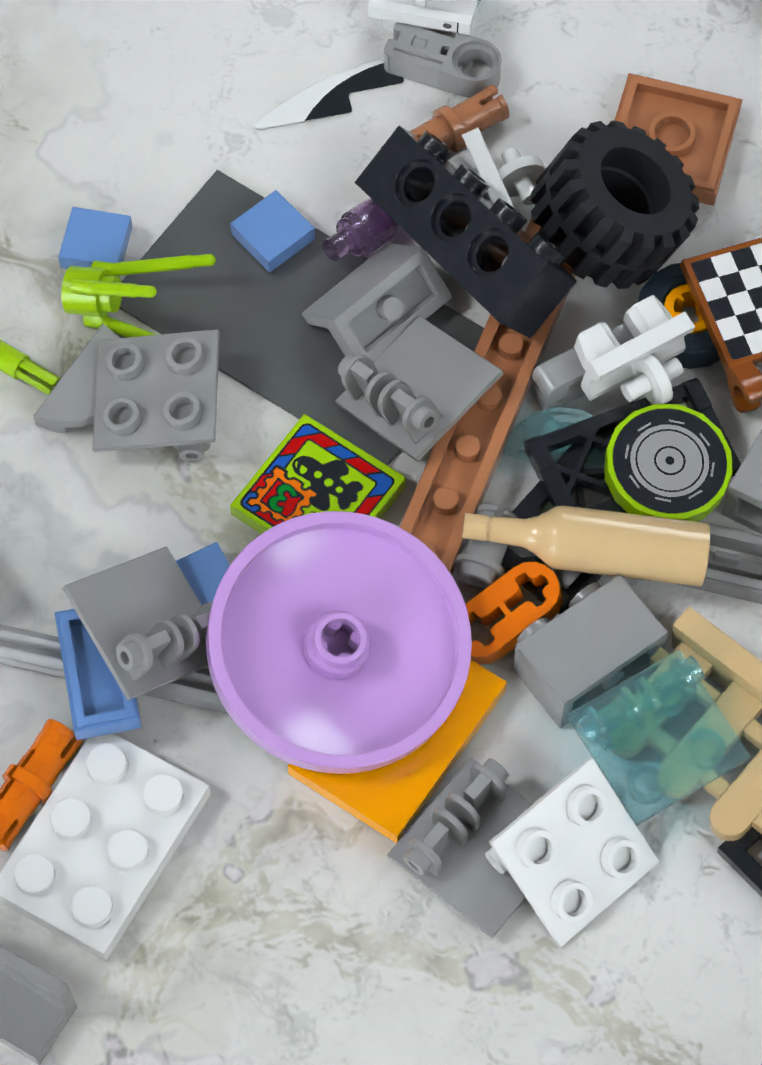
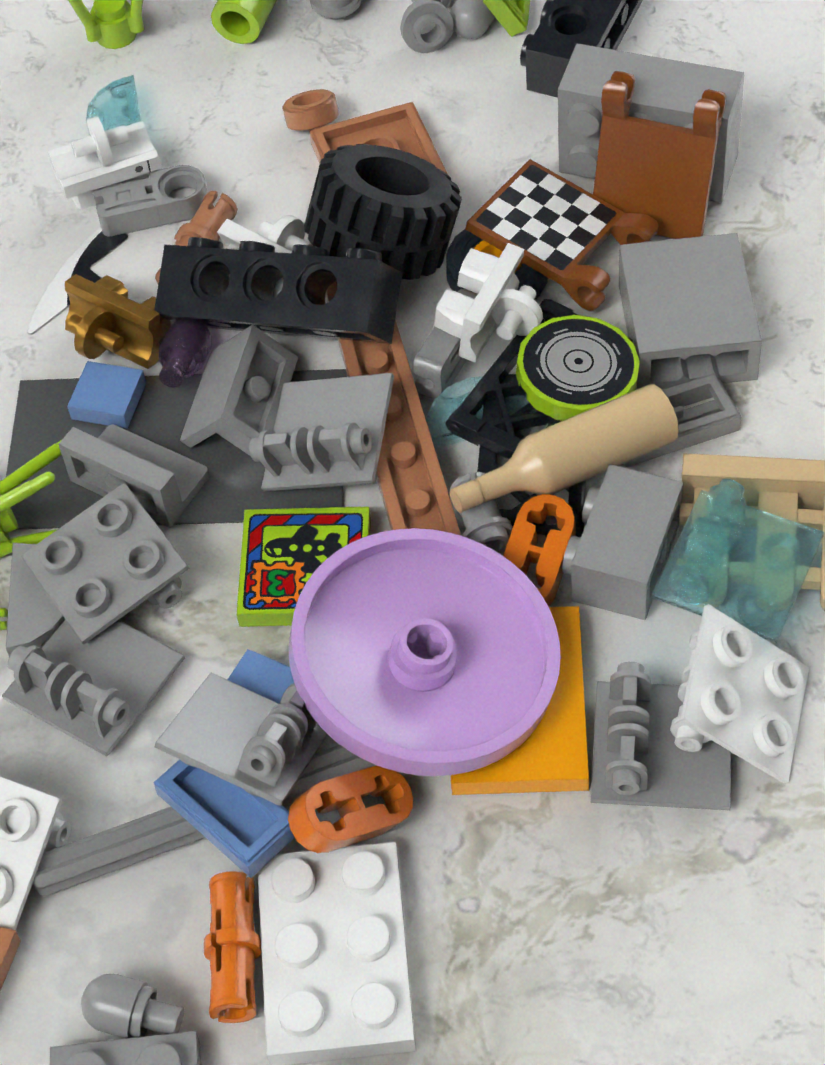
camera: 30 degrees left, 10 degrees down
none -> light grey hinge [2,620,185,757]
none -> light grey panel [58,424,209,528]
none -> pearl gold hips [65,274,171,369]
none -> nougat tile [282,89,339,130]
none -> orange beam [288,766,413,853]

